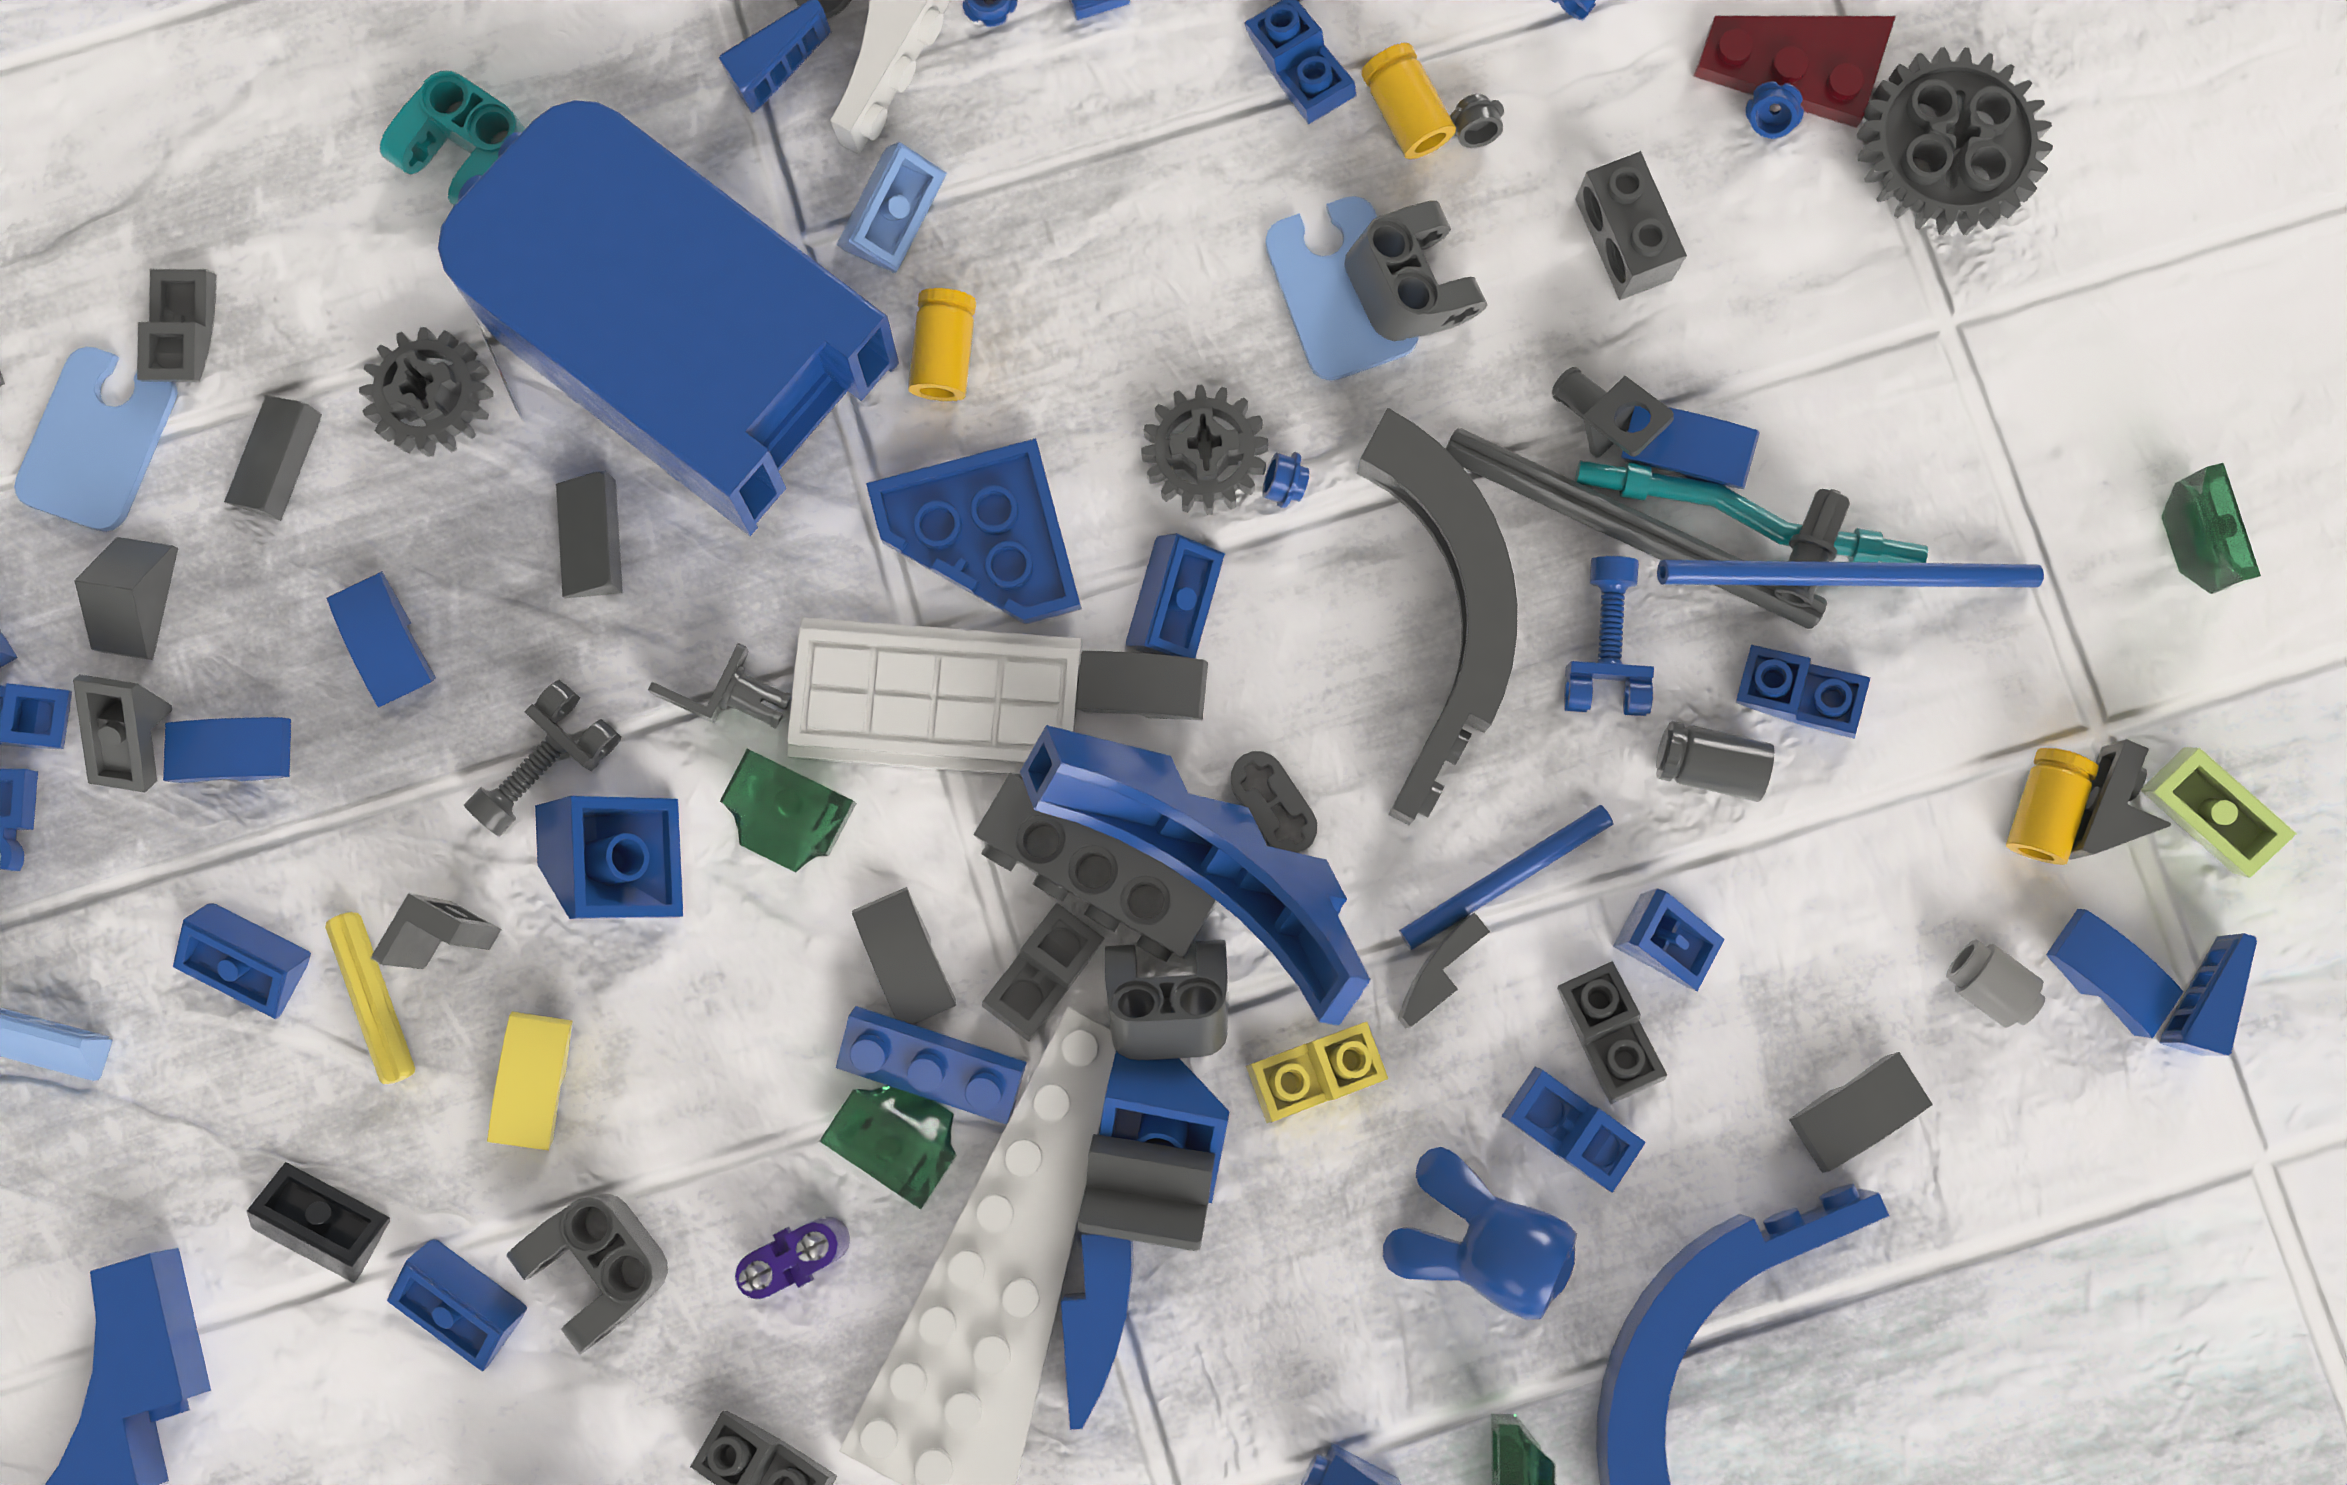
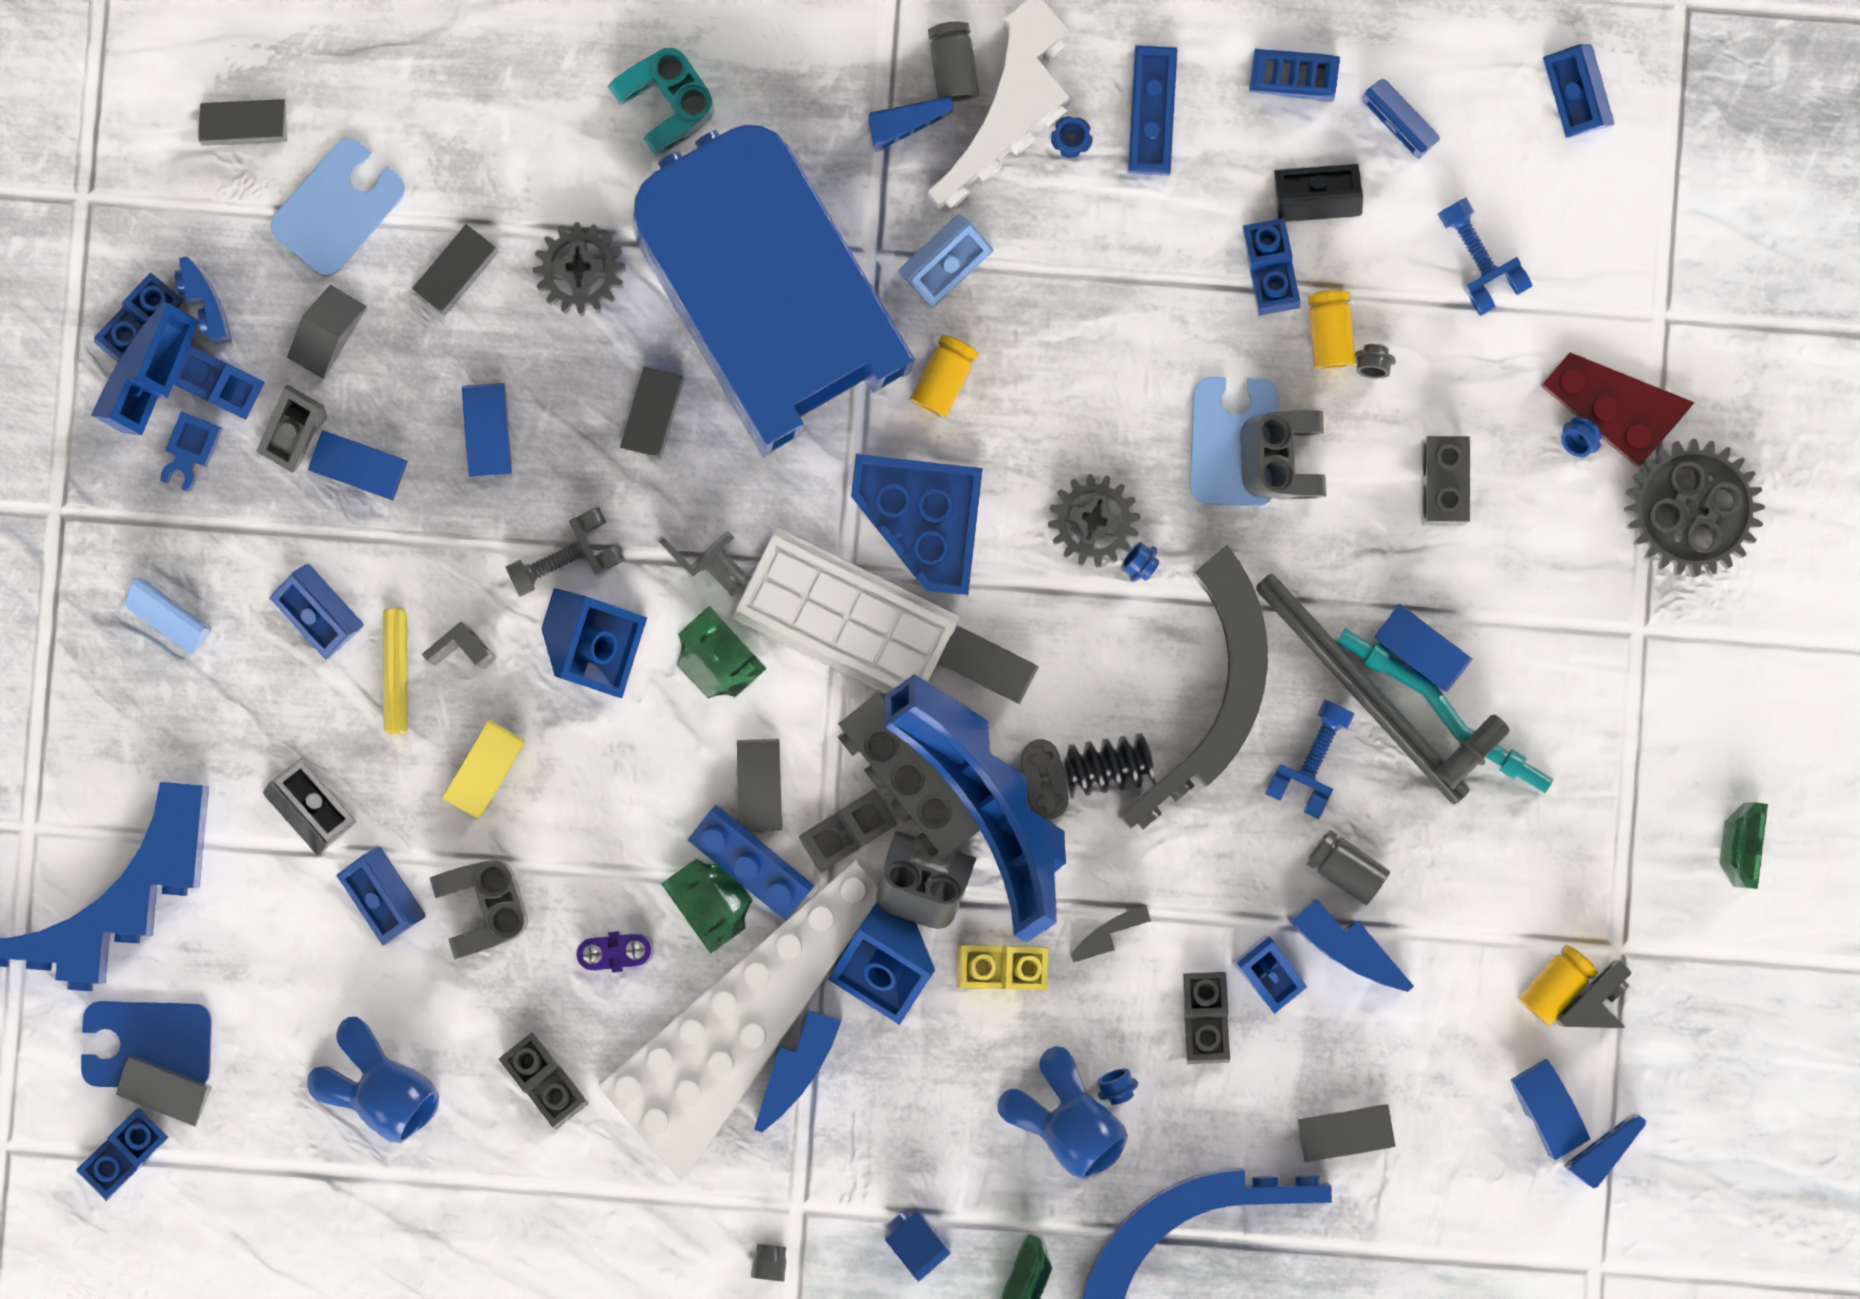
camera: 15 degrees right, 5 degrees up
dark grey slope [137,269,217,382] -> none
sticker [475,317,523,422] -> none
dark grey panel [1078,1134,1215,1251] -> none
blue slope [1126,533,1225,658] -> none
blue bar [1399,805,1614,951] -> none
blue slope [1501,1067,1646,1193] -> none
dark grey bracket [1552,367,1674,458] -> none
blue piece [1657,560,2044,588] -> none
blue slope [1736,644,1871,739] -> none
light grey brick [1946,939,2046,1028] -> none
yellowish green brick [2141,747,2297,878] -> none
none -> black piece [1064,733,1156,799]
none -> blue plate [1097,1068,1138,1105]
none -> blue slope [1288,899,1414,992]

